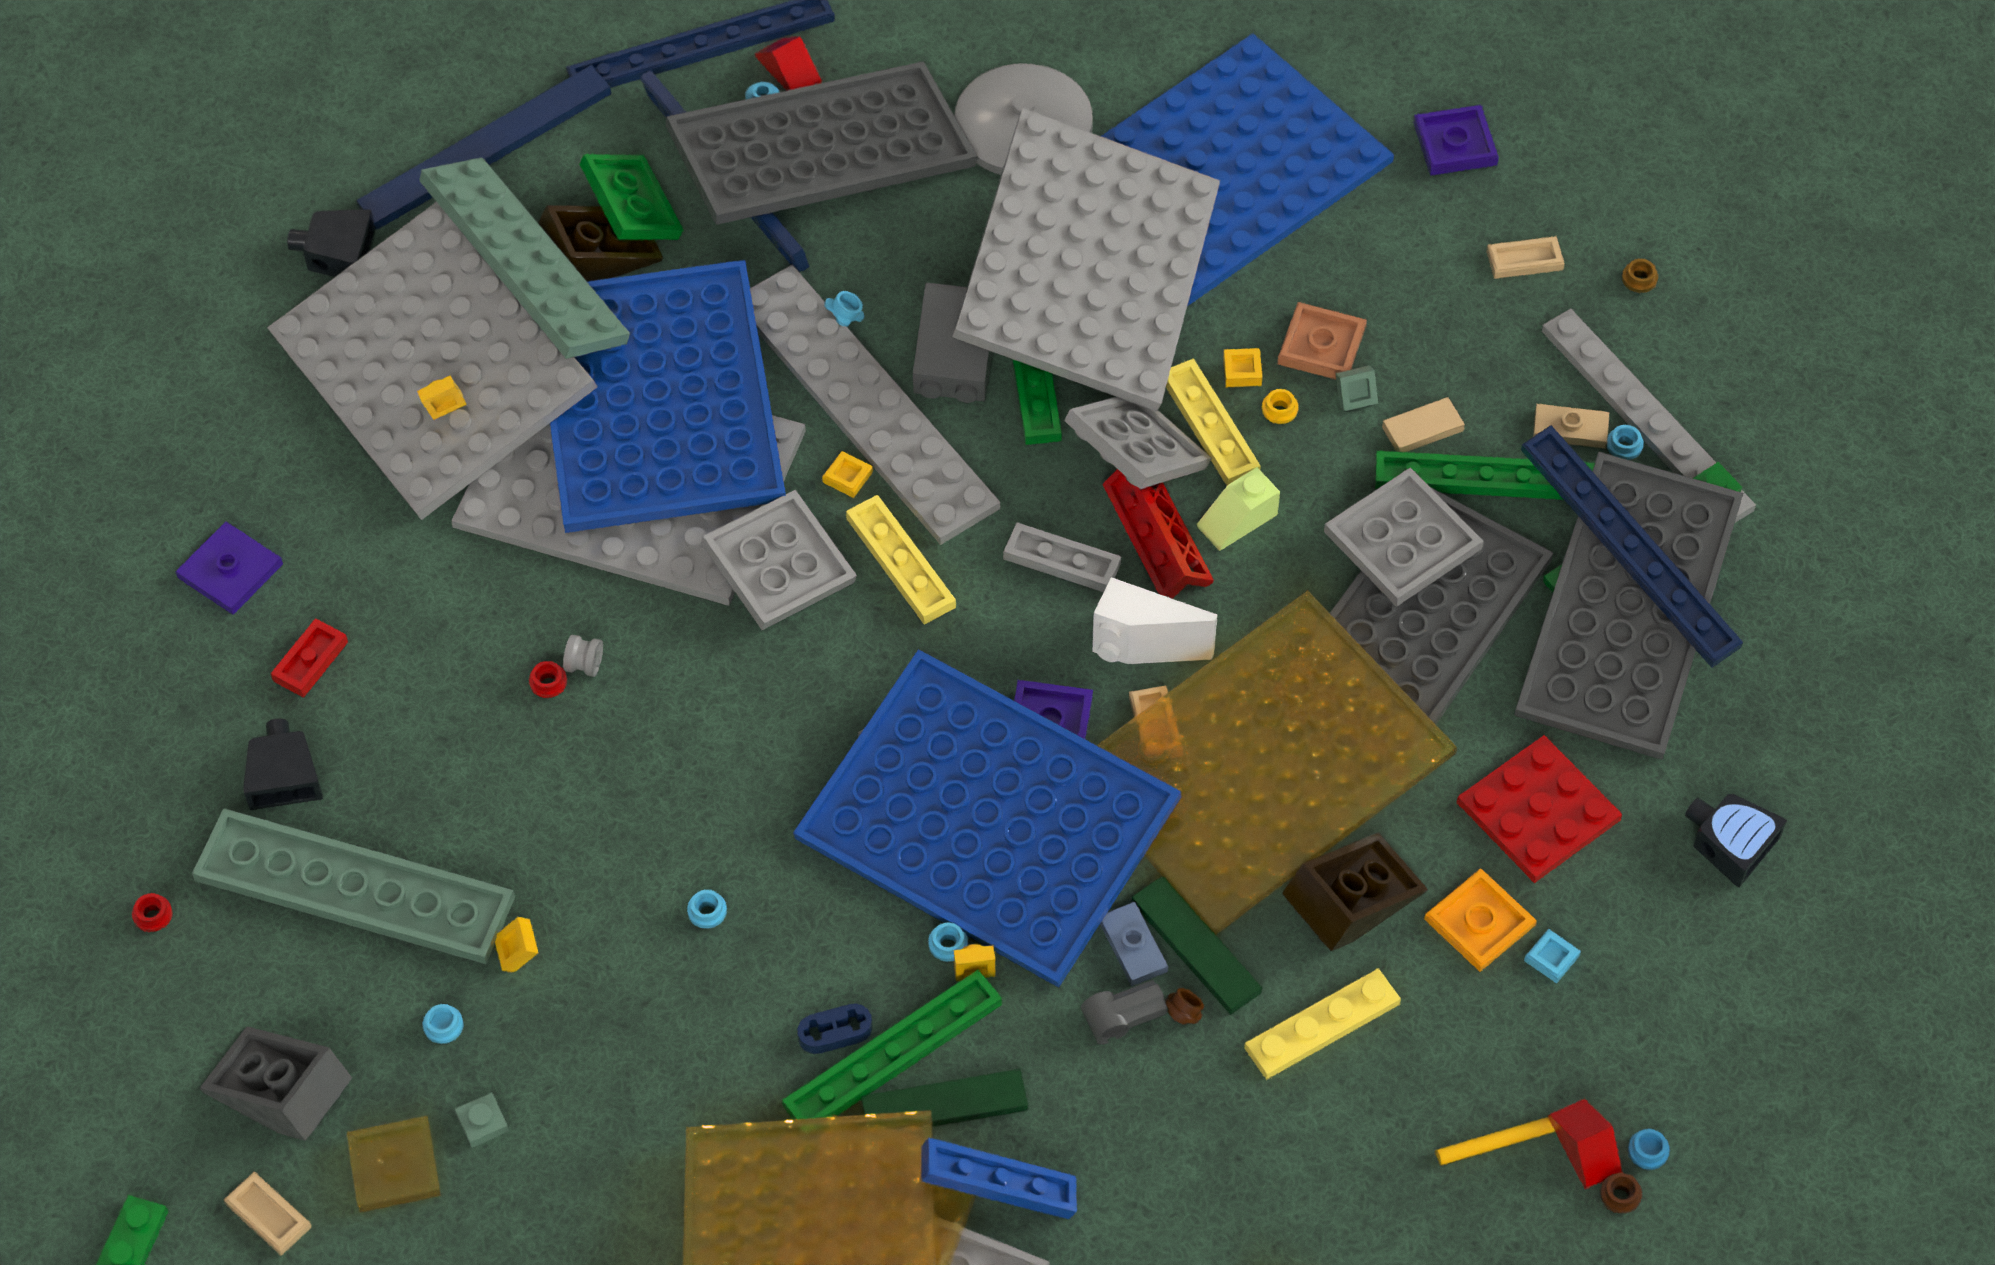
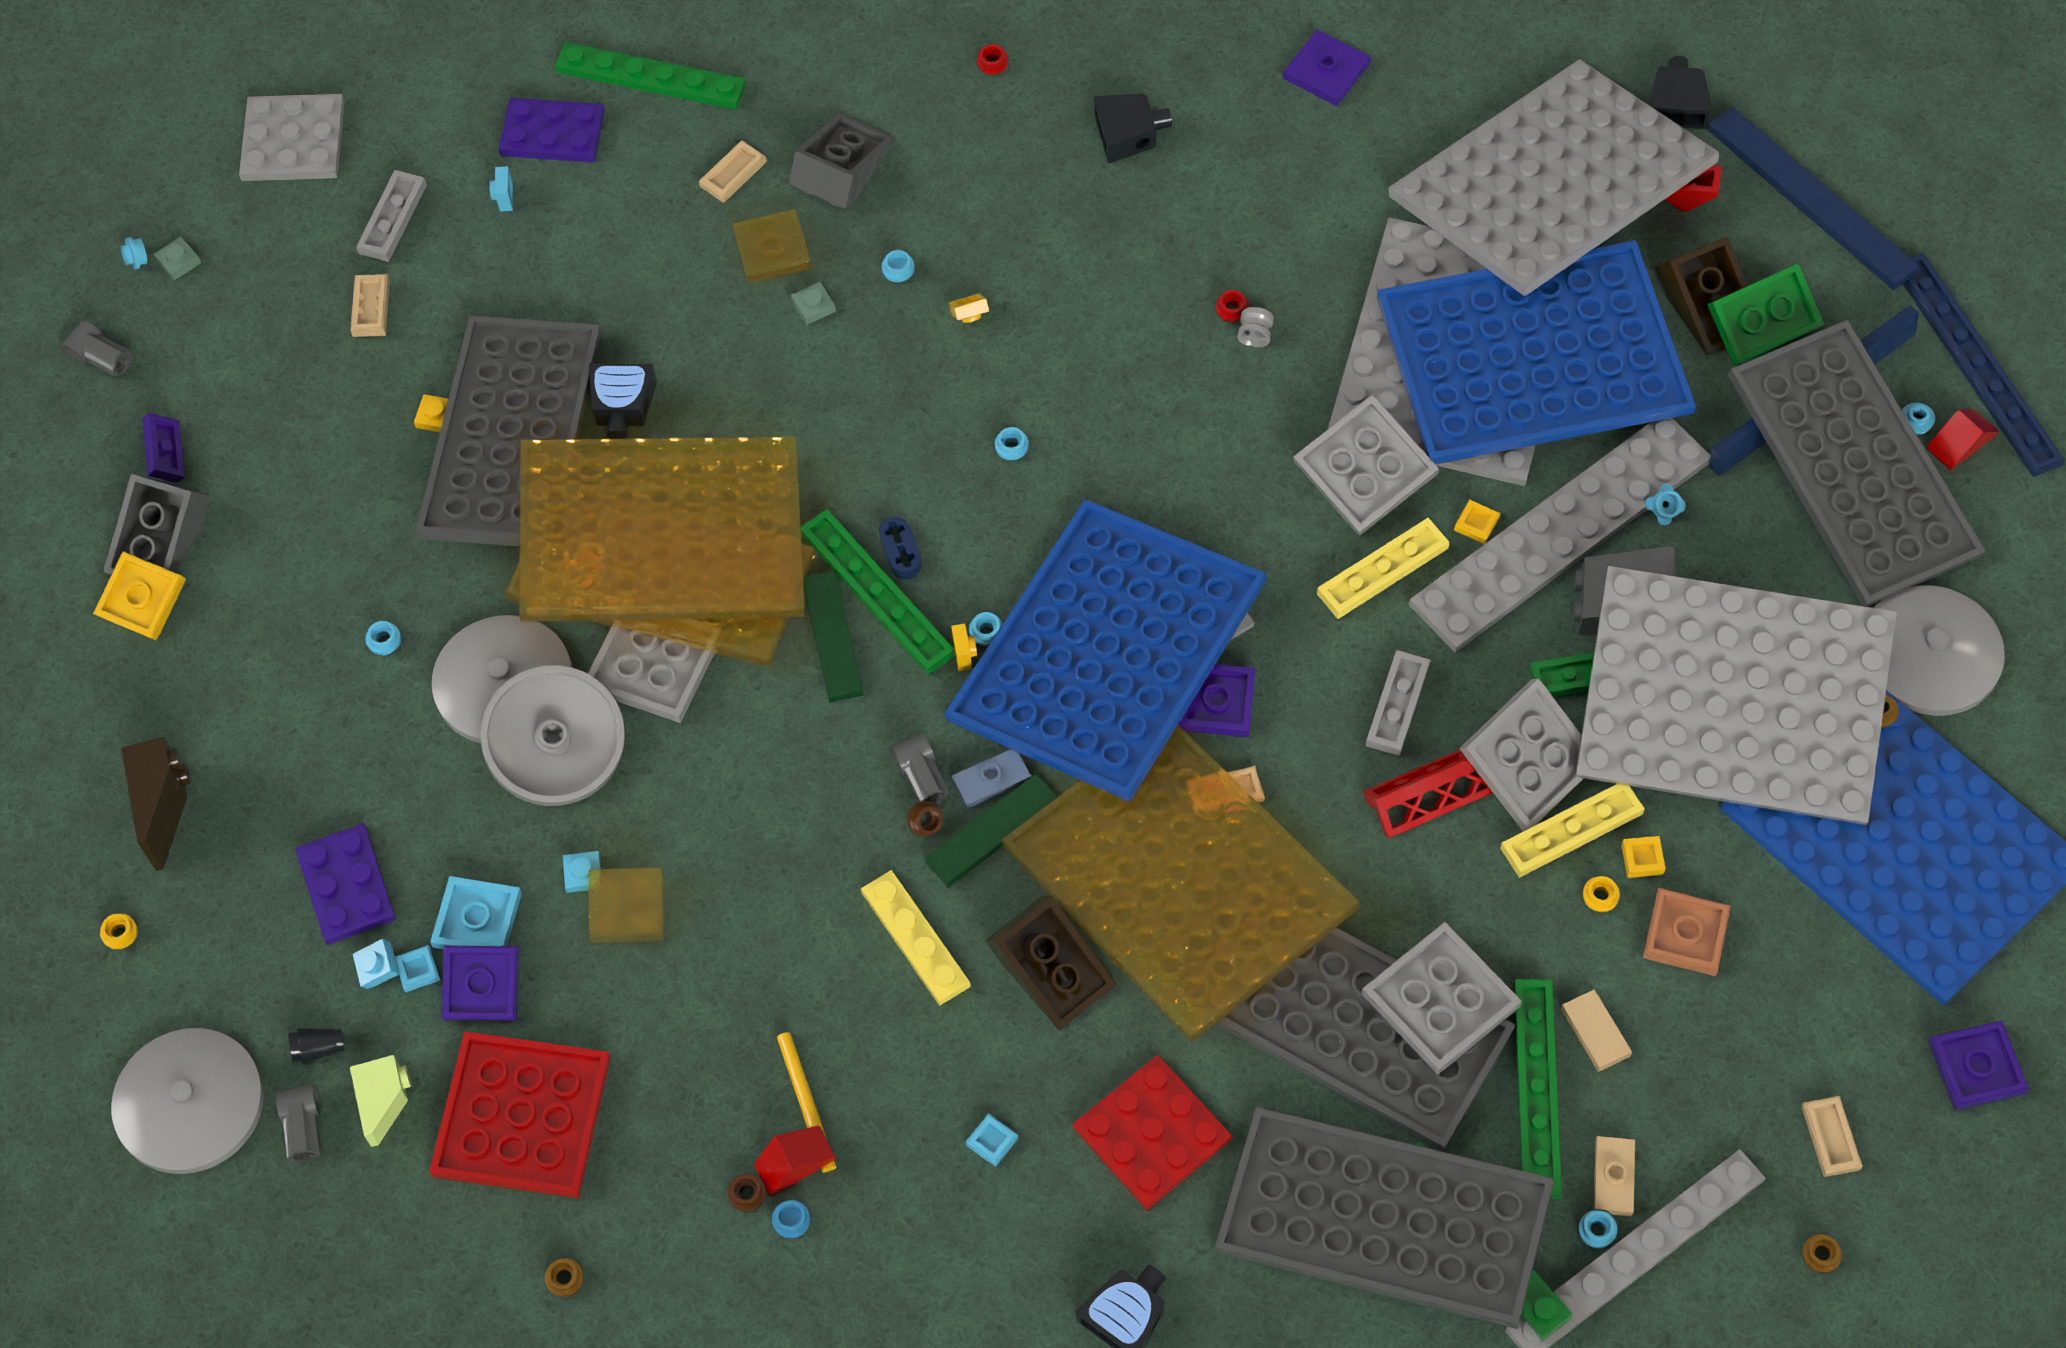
camera: 90 degrees right, 5 degrees up
sand green plate [192,808,515,965] -> none
red plate [271,618,348,698] -> none
yellow plate [417,375,467,420] -> none
sand green plate [419,158,630,359] -> none
blue plate [921,1138,1077,1219] -> none
white slope [1092,577,1217,664] -> none
yellowish green slope [1197,467,1280,551] -> none
sand green plate [1336,365,1378,411] -> none
light orange tile [1424,868,1537,972] -> none
dark blue tile [1521,425,1743,668] -> none

